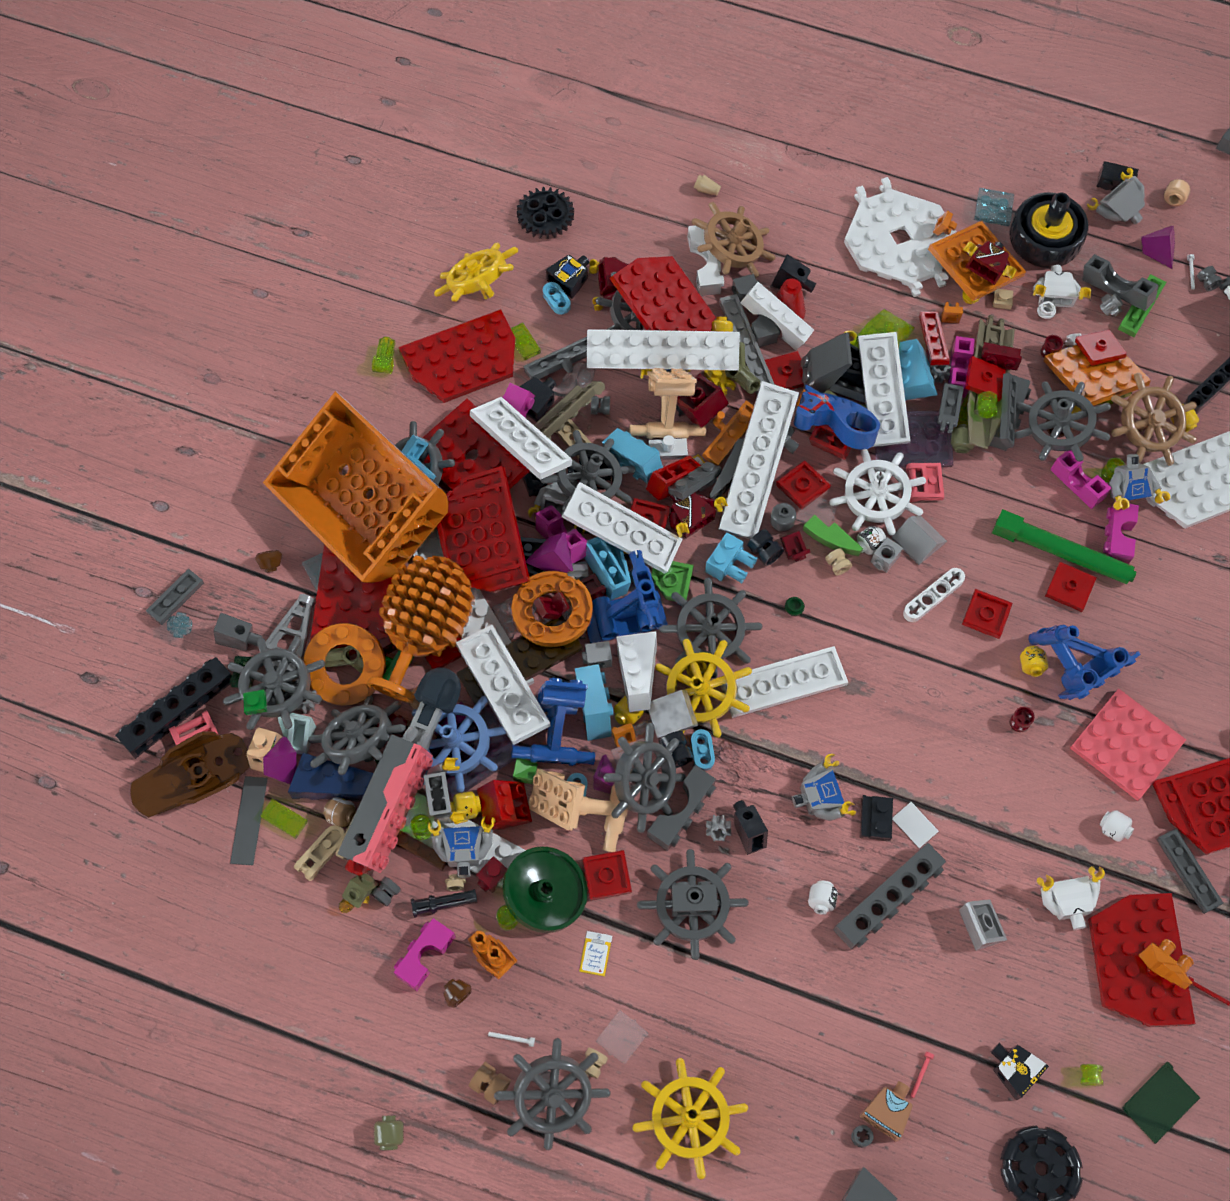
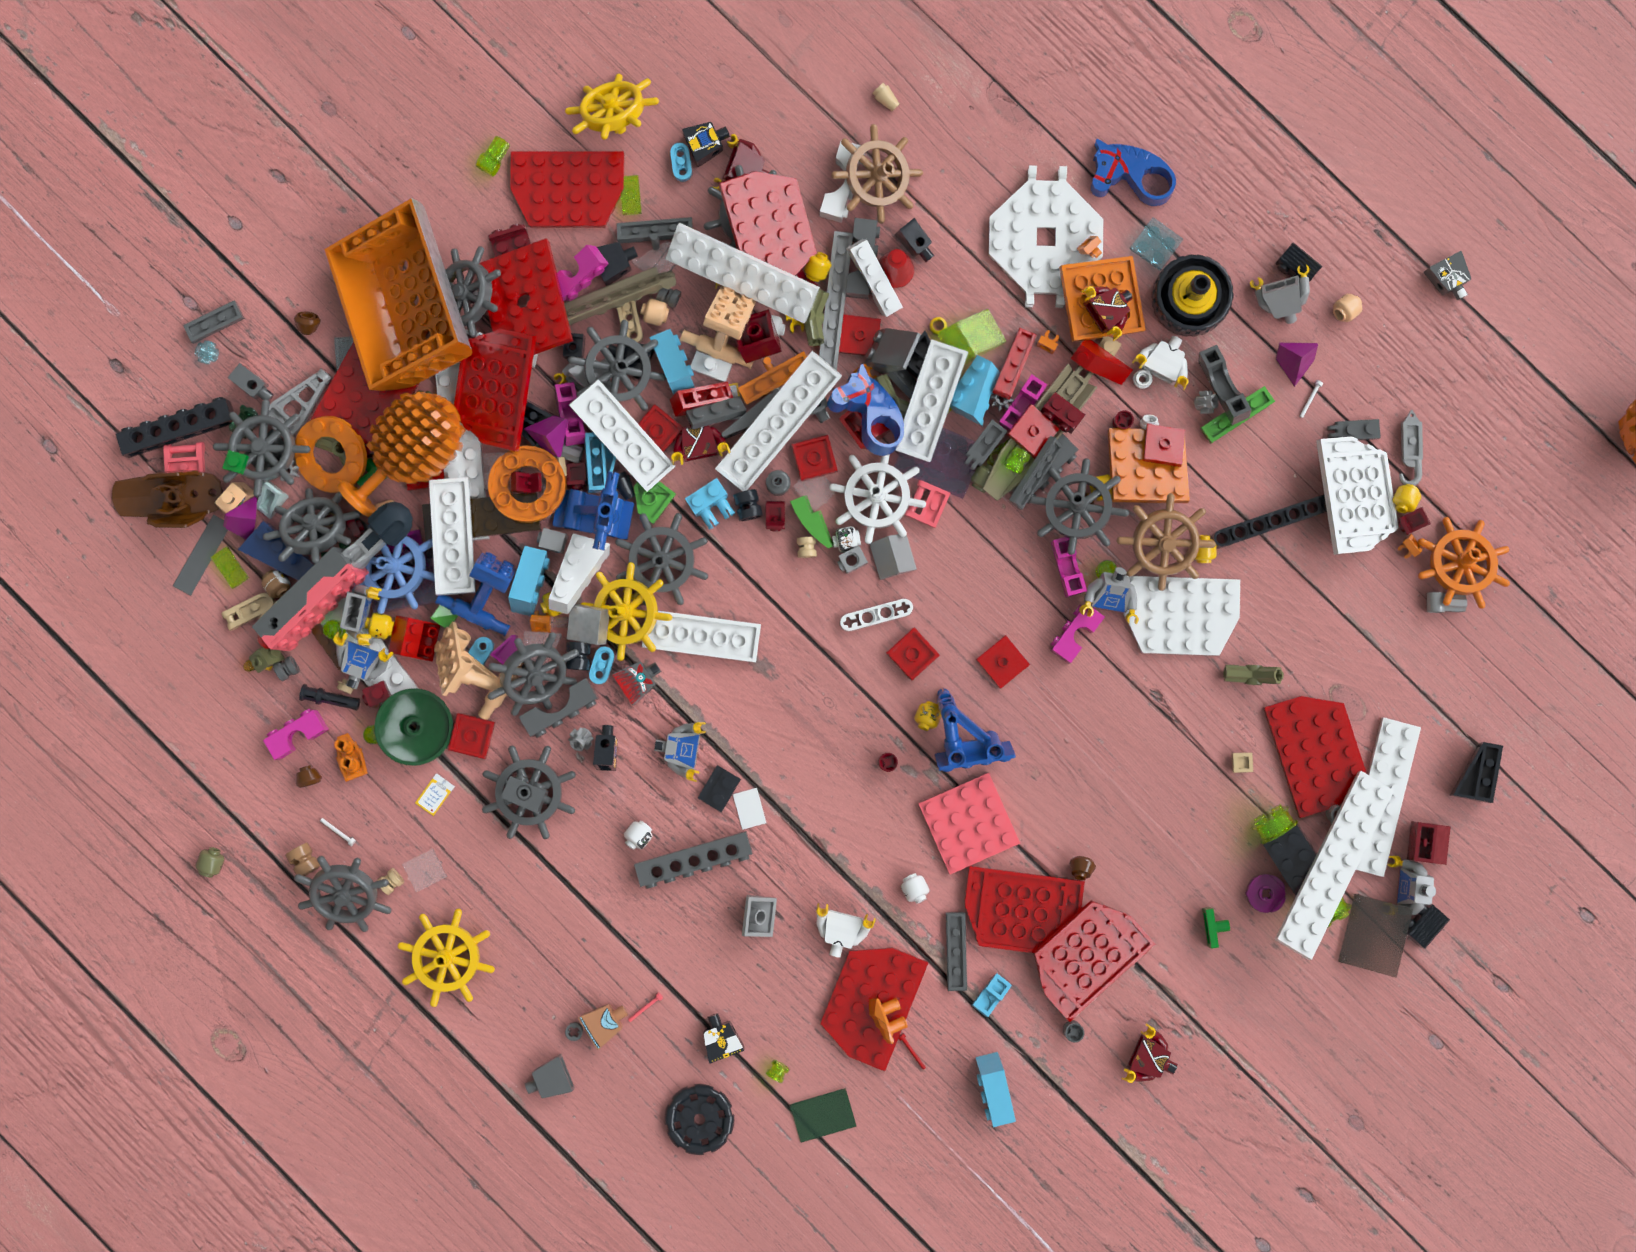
camera: 30 degrees right, 20 degrees up
medium azure bracket [401,435,436,480] -> none
white plate [470,397,572,480] -> none
black gear [517,187,574,239] -> none
dark green plate [785,597,805,616] -> none
green brick [992,509,1137,585] -> none
dark grey wheel [1197,266,1223,292] -> none
none -> dark red bracket [488,224,531,257]
none -> torso [612,662,662,705]
none -> light nougat head [640,298,669,326]
none -> red slope [1071,339,1133,385]
none -> blue animal [1091,139,1176,206]

